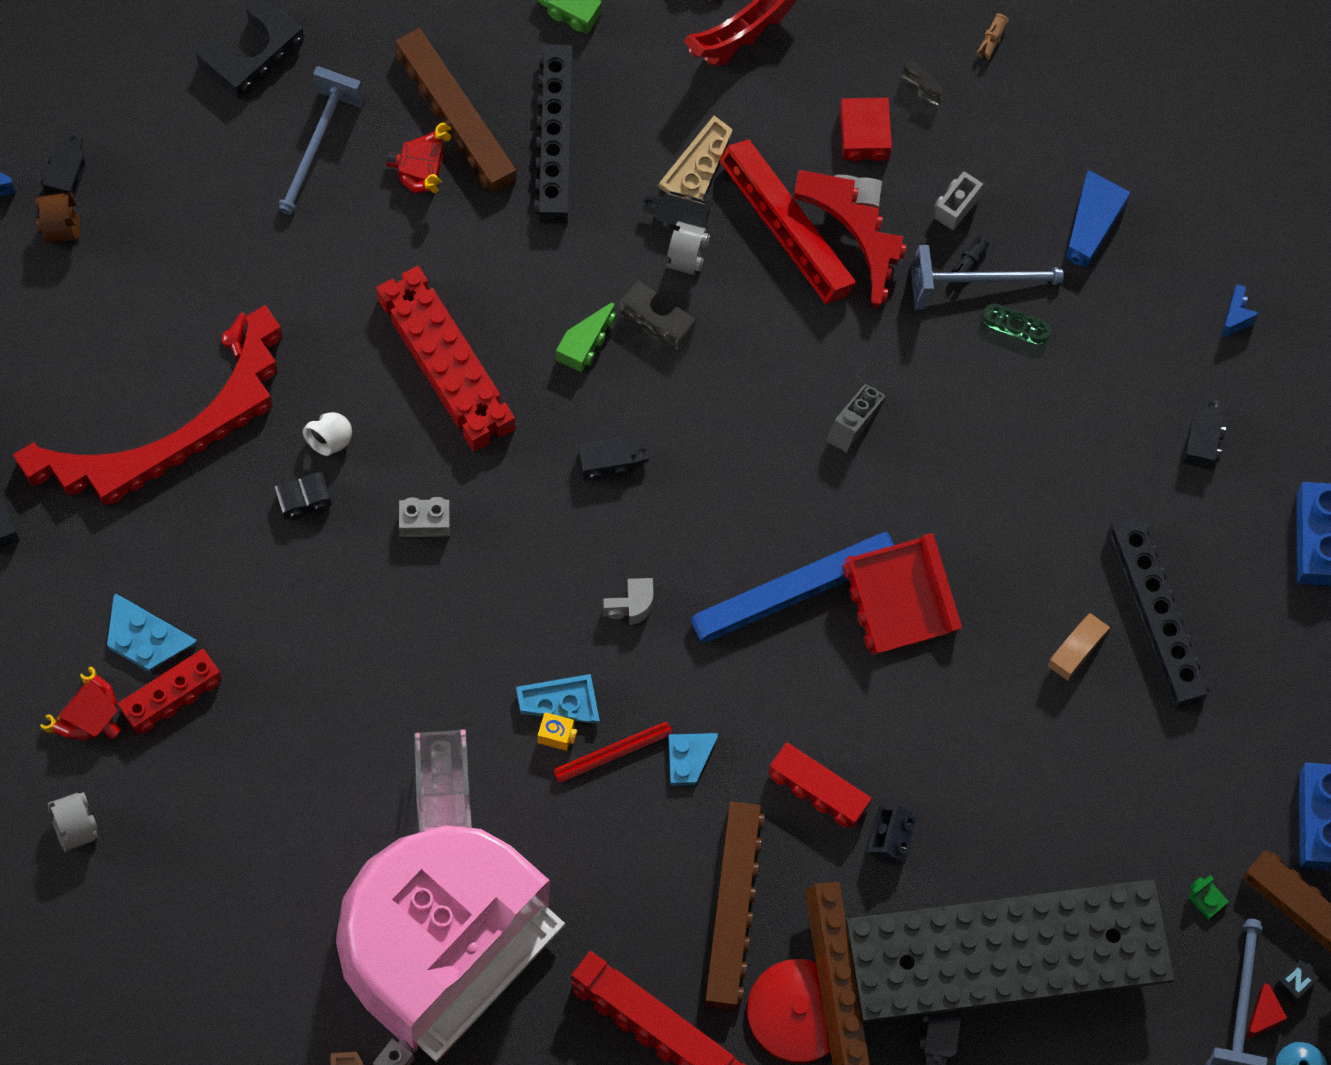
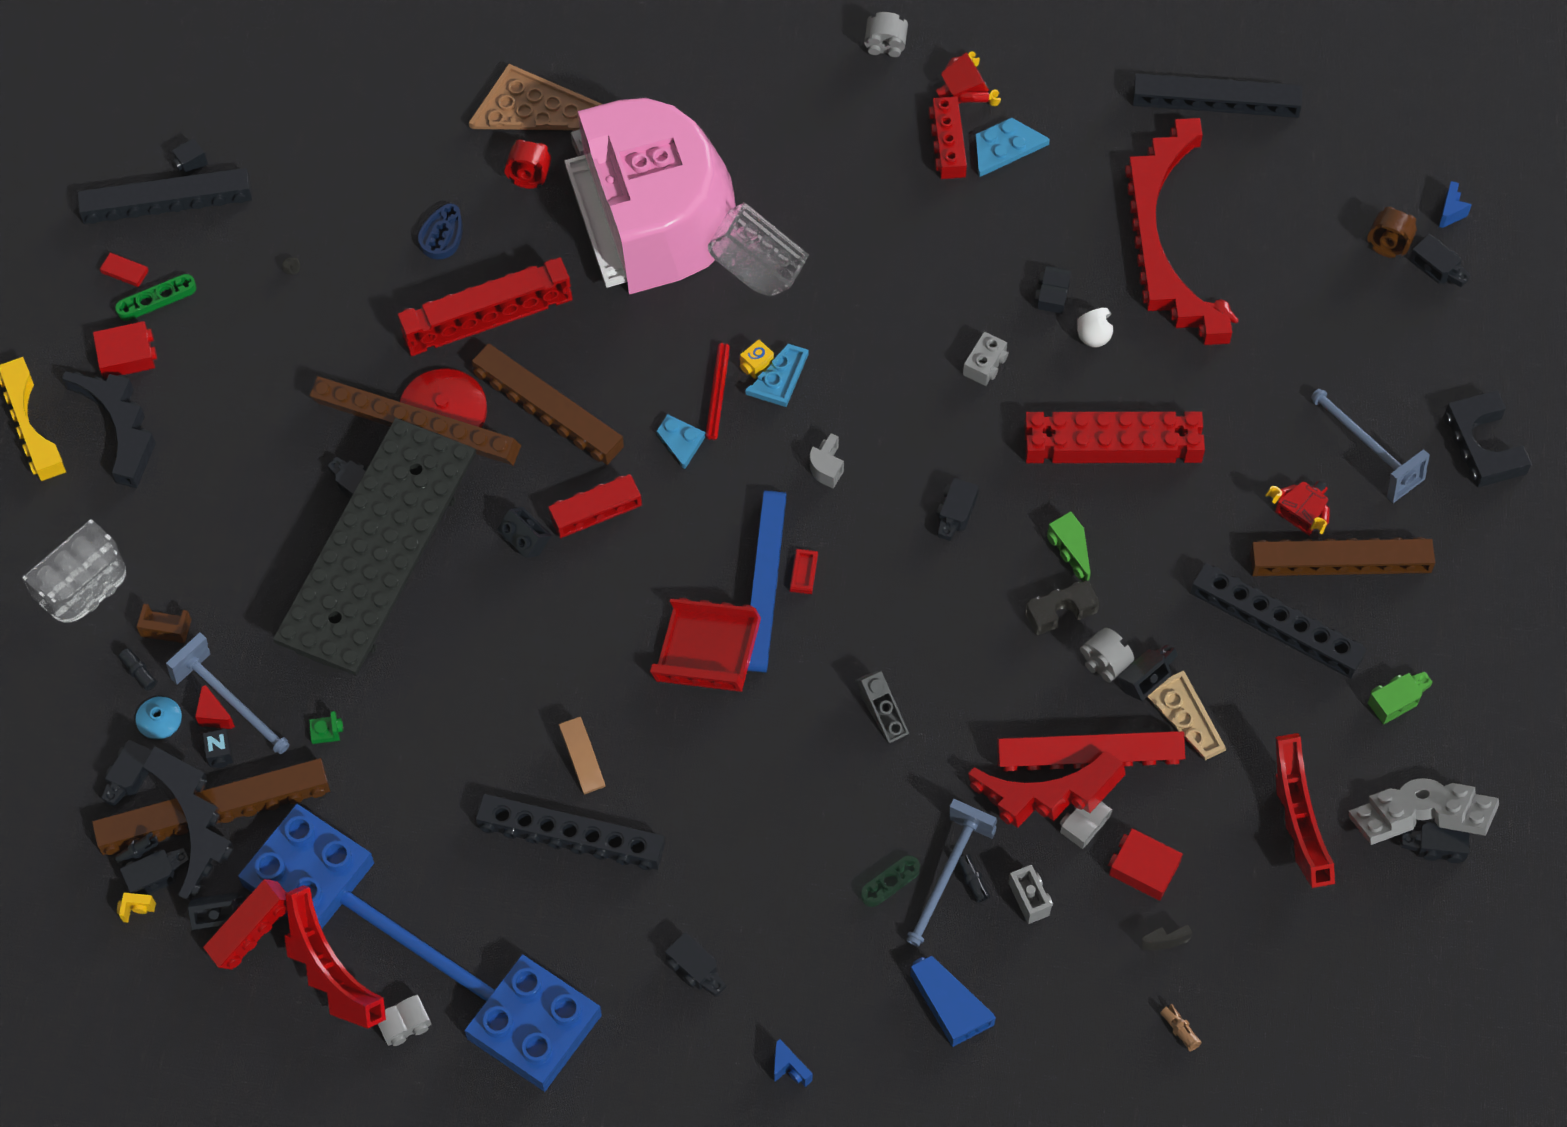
camera: 125 degrees right, 5 degrees down
none -> red tile [790,549,818,594]

